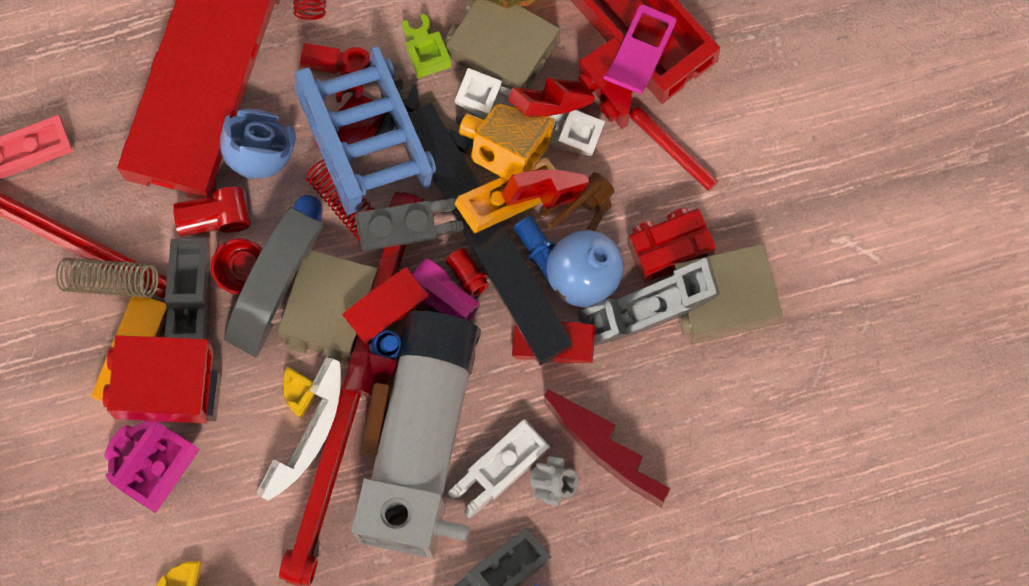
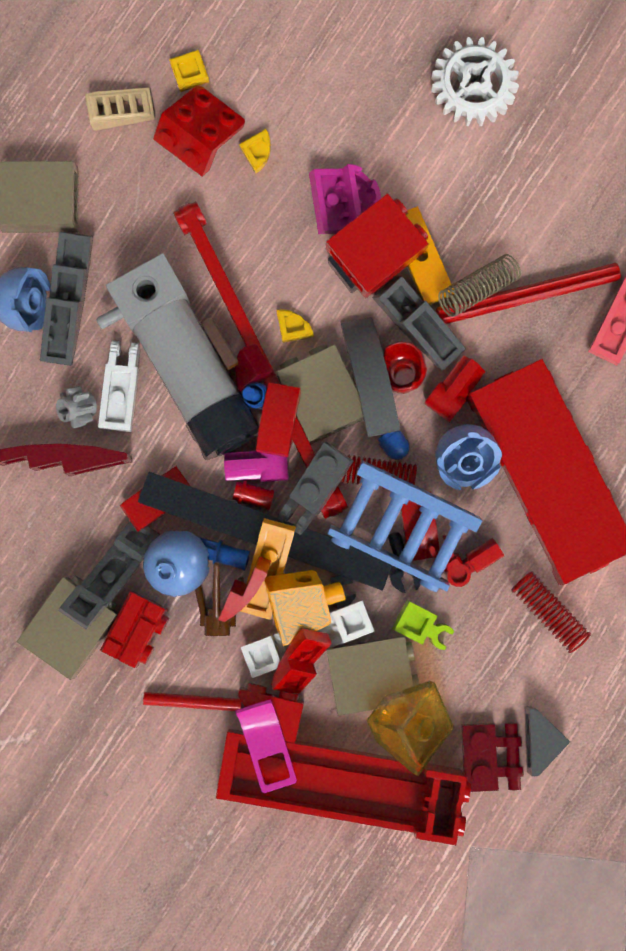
camera: 135 degrees right, 10 degrees up
white slope [256,357,341,501] -> none

